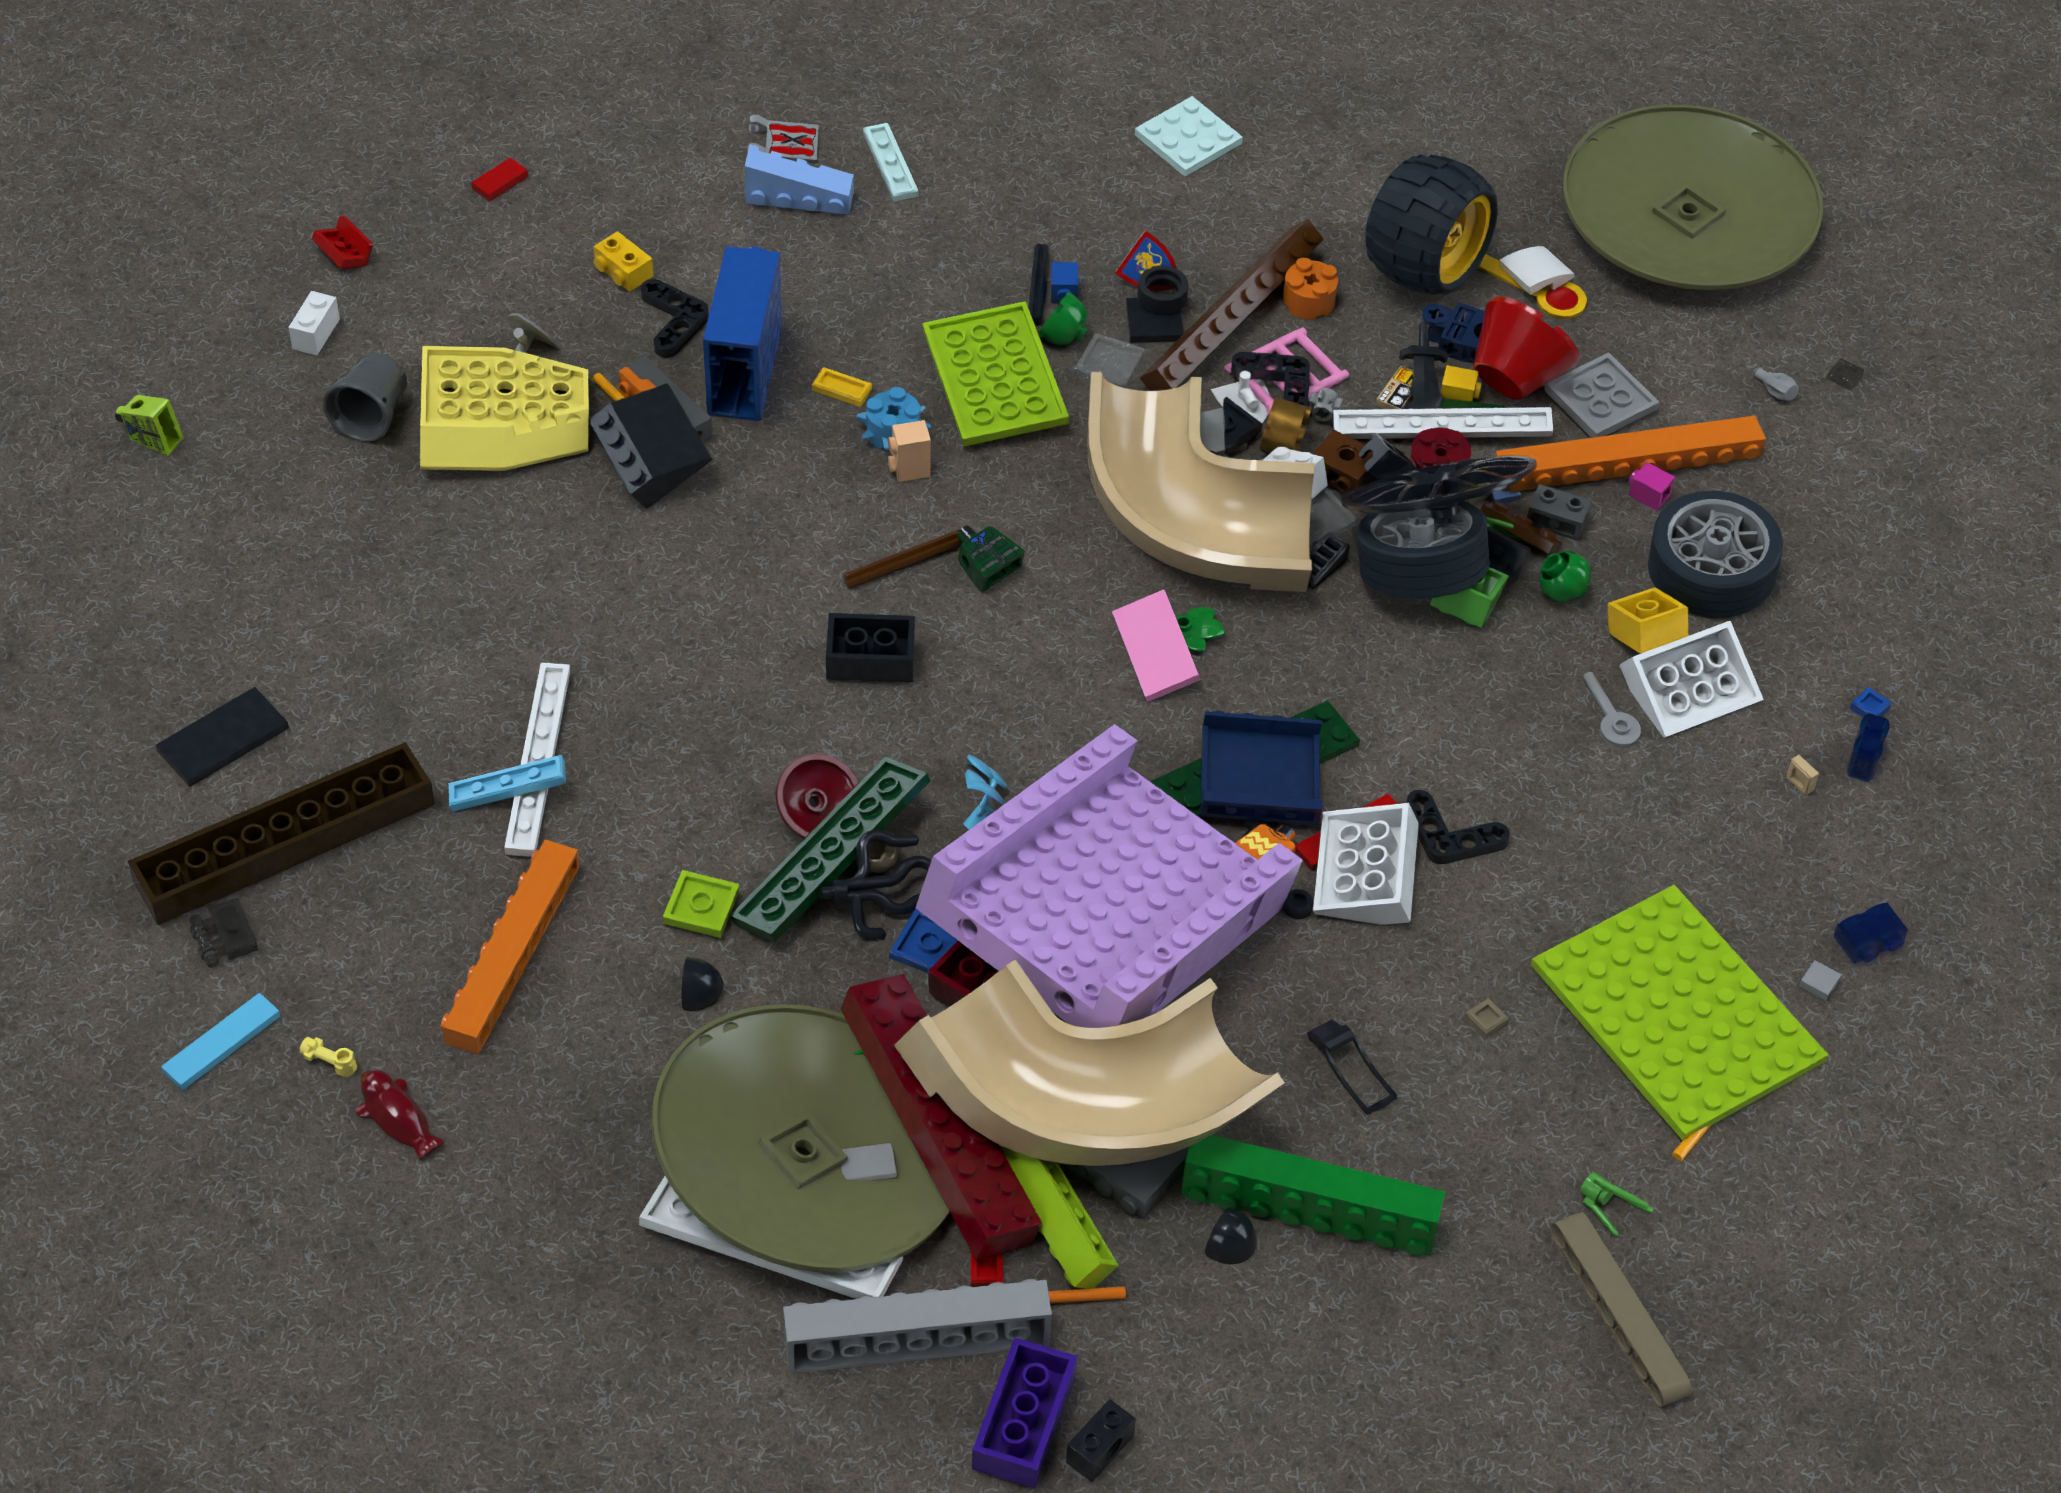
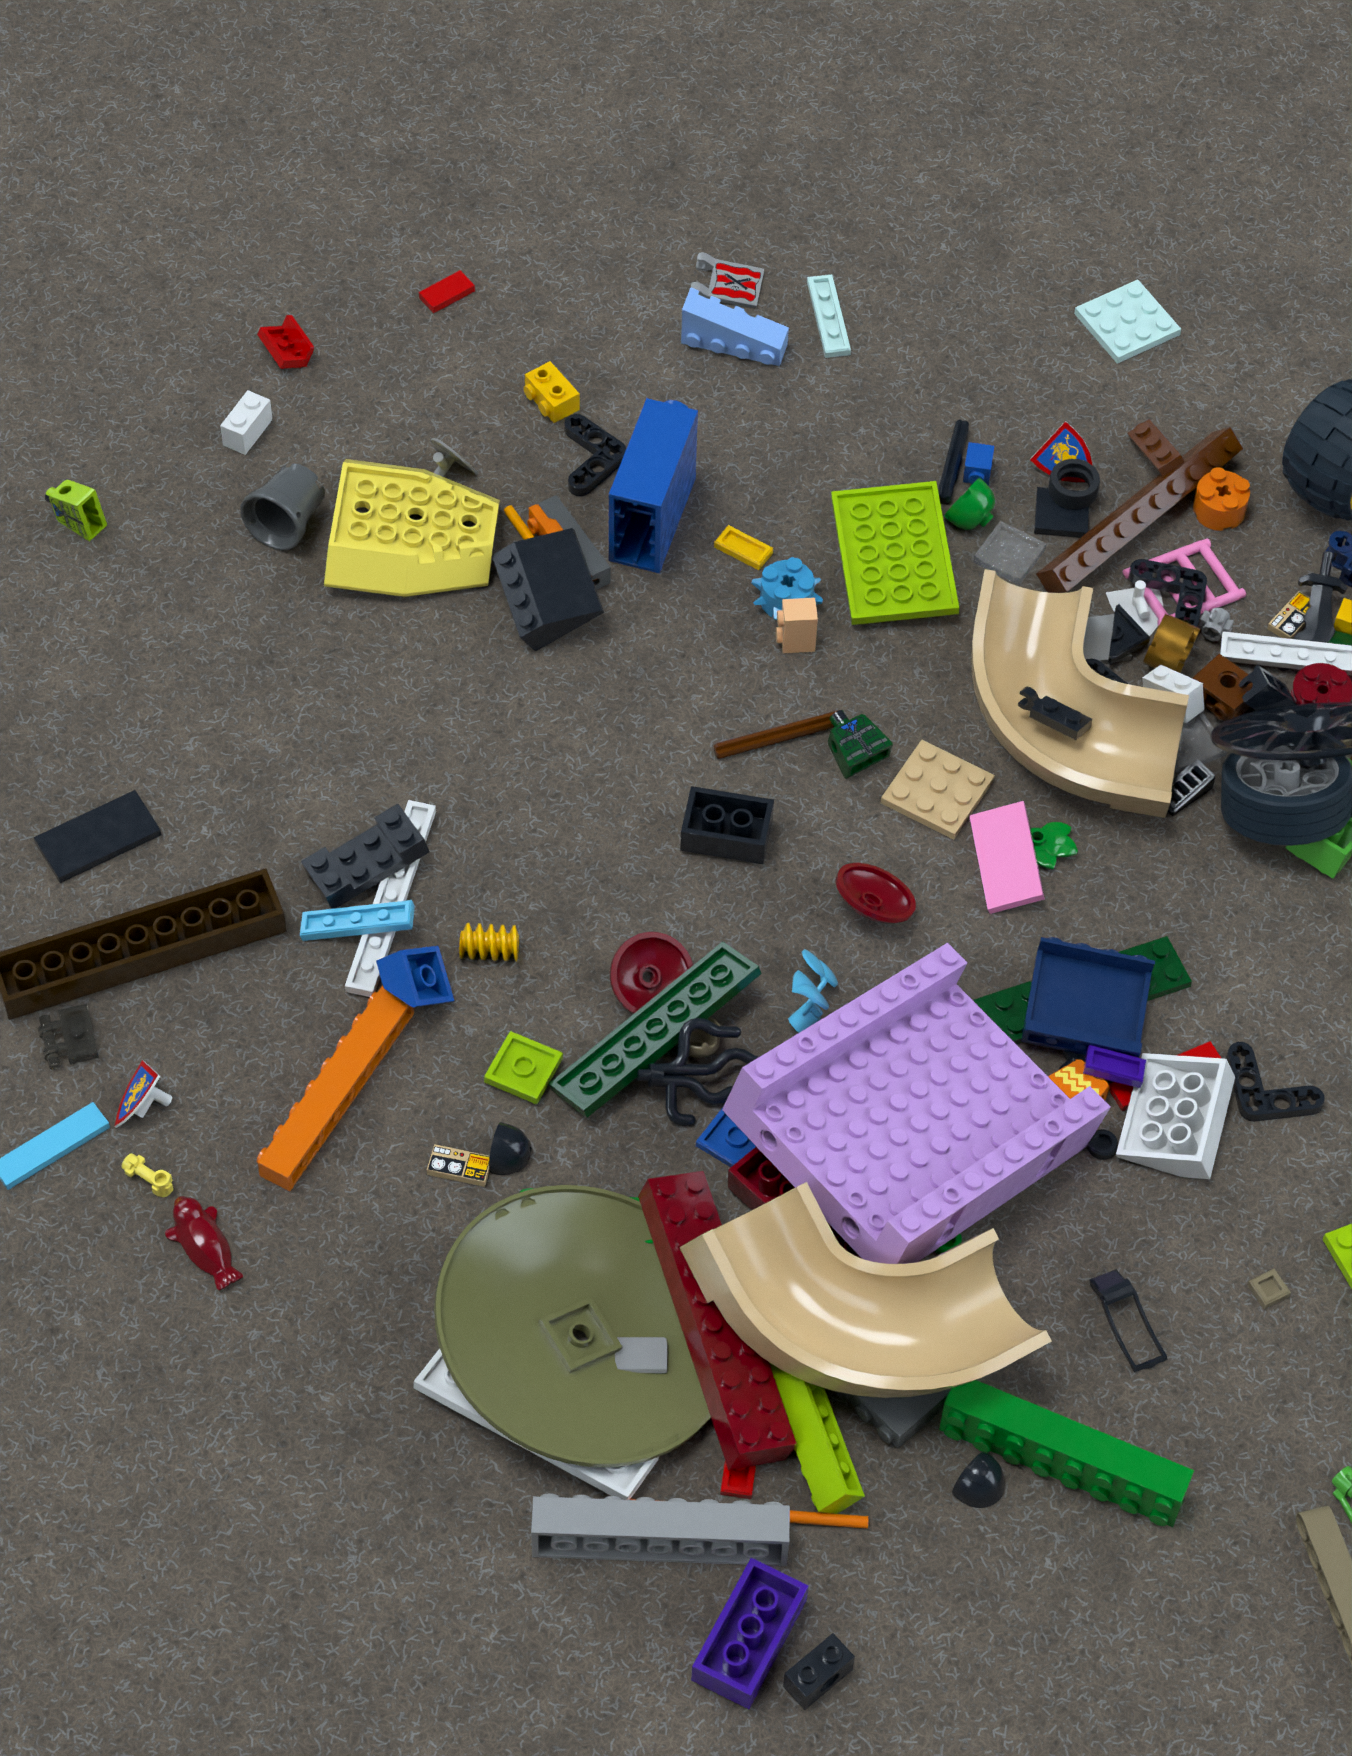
camera: 10 degrees right, 5 degrees up
none -> shield [114,1060,172,1128]
none -> black piece [301,804,430,909]
none -> blue slope [376,946,455,1008]
none -> tile [427,1144,490,1187]
none -> yellow piece [459,923,519,962]
none -> dark red dish [835,863,916,924]
none -> tan plate [881,740,995,840]
none -> black plate [1018,686,1092,740]
none -> dark purple tile [1083,1045,1146,1088]
none -> reddish brown plate [1127,419,1184,476]

